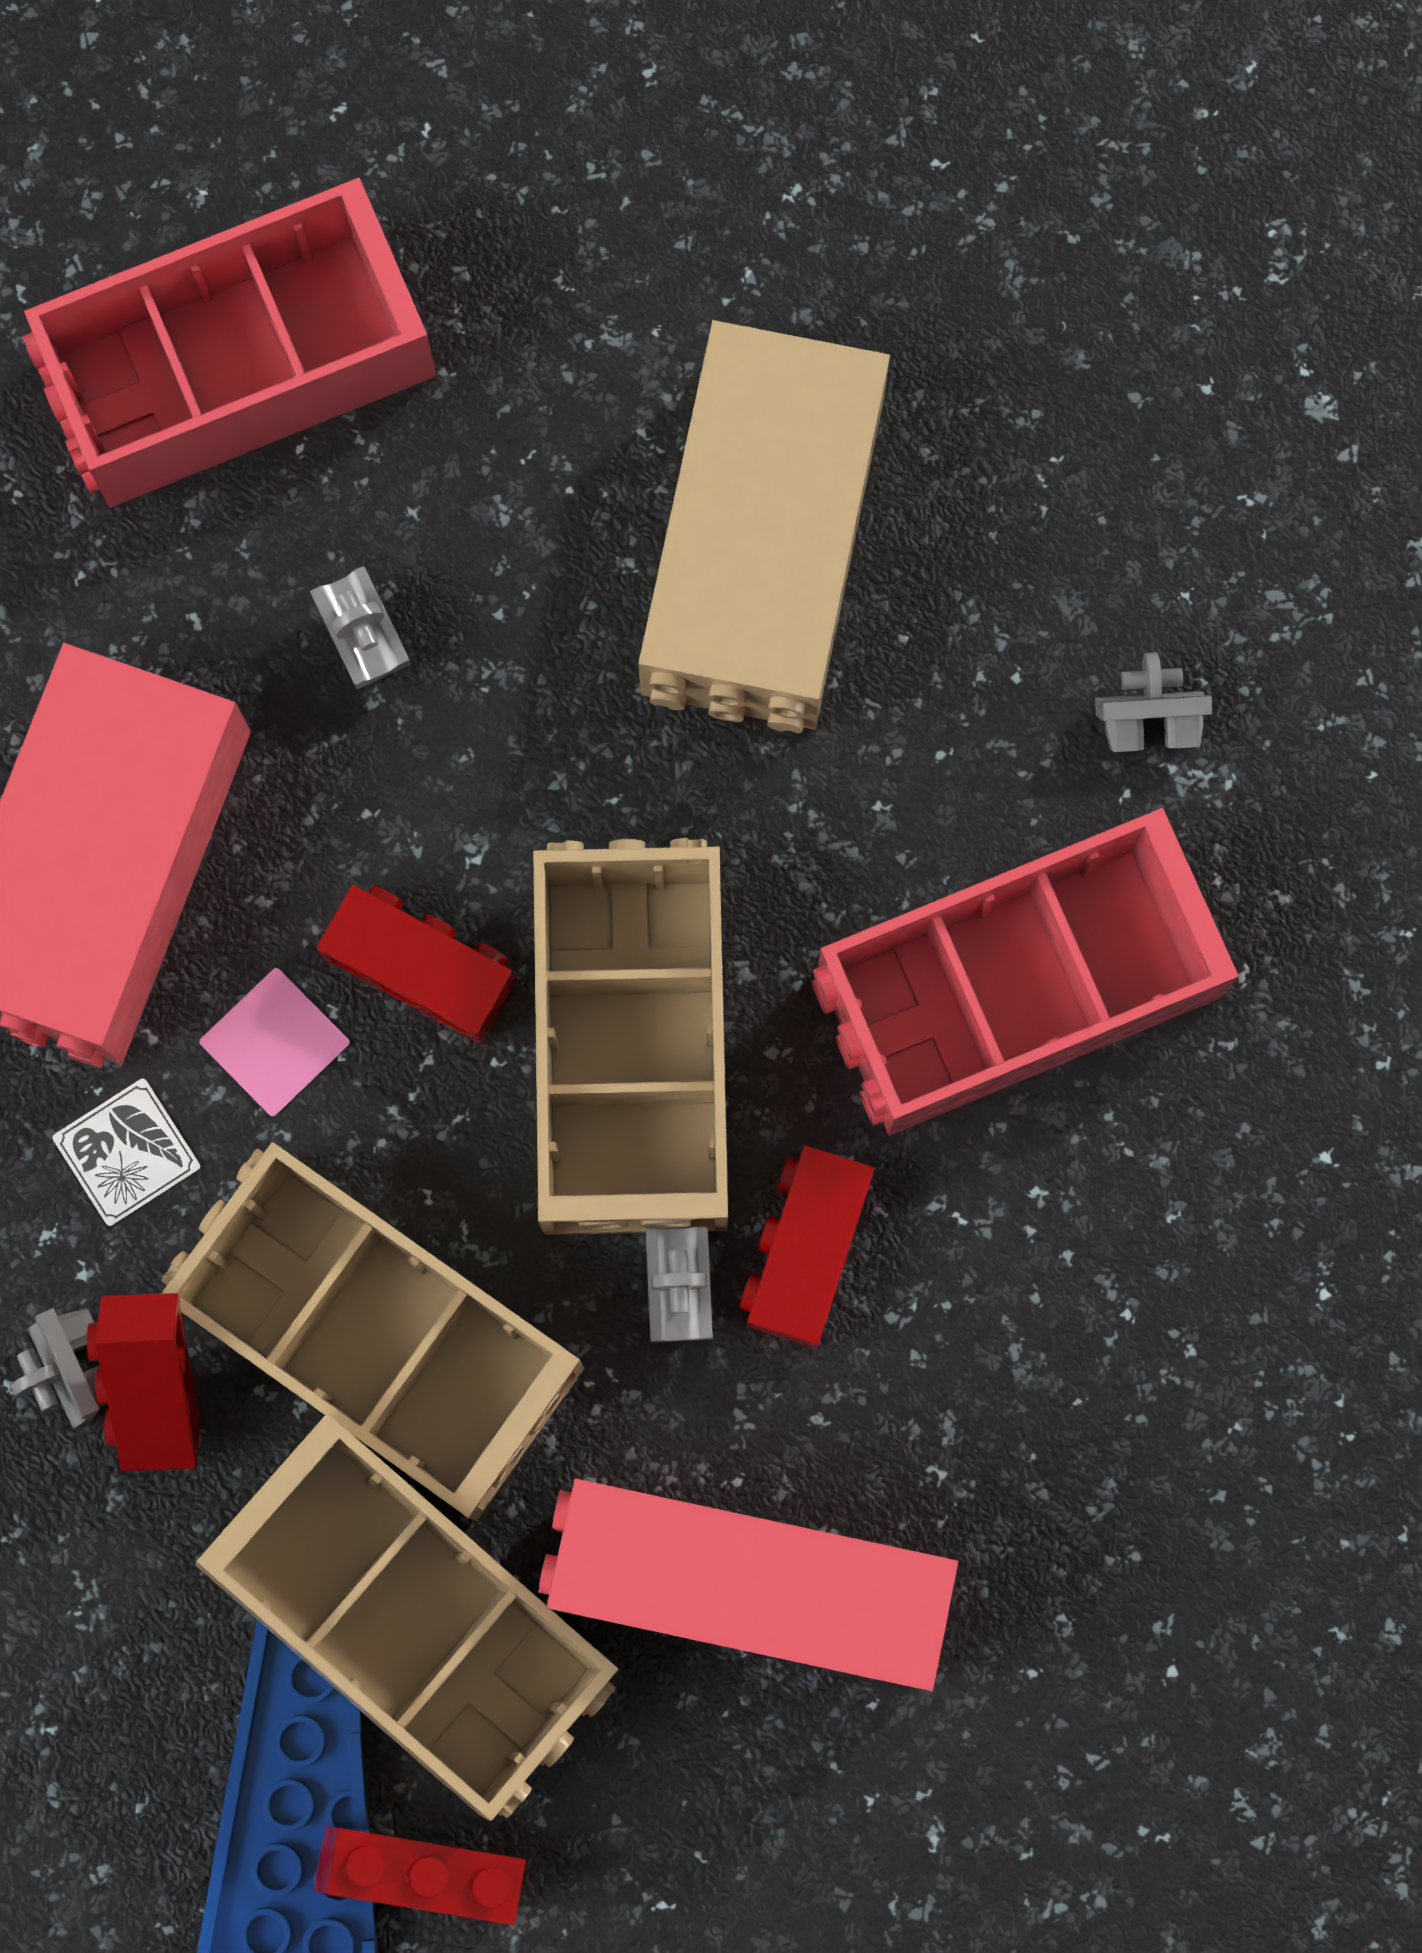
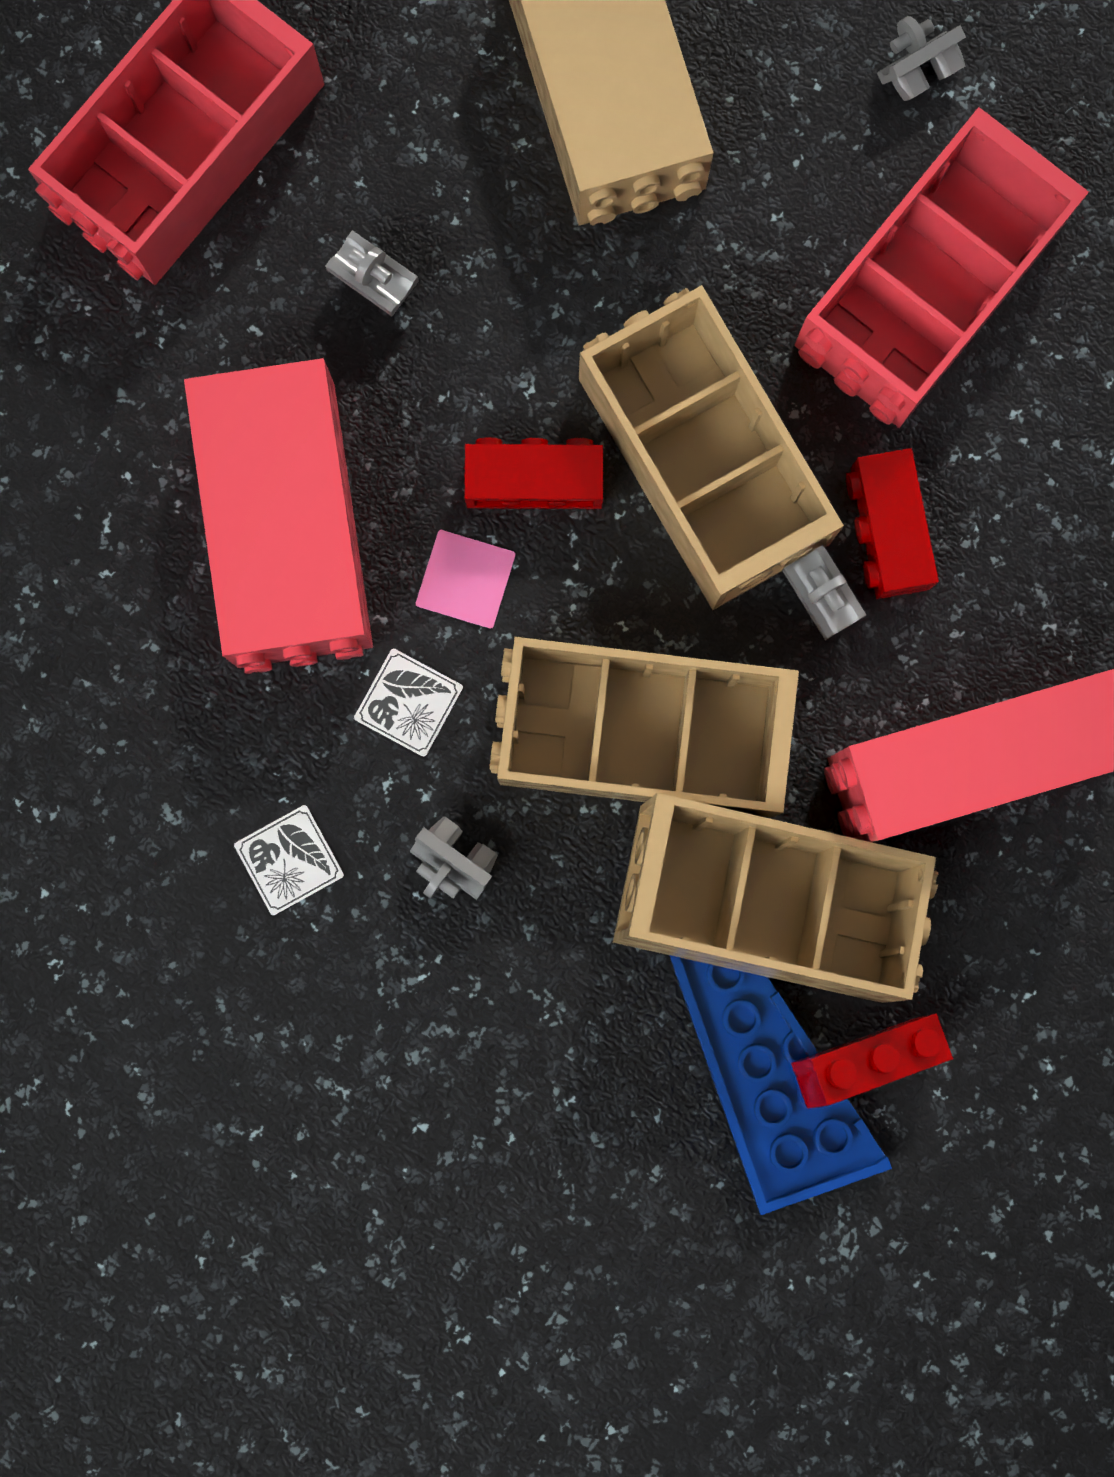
camera: 30 degrees left, 5 degrees up
red brick [87,1293,201,1471] -> none

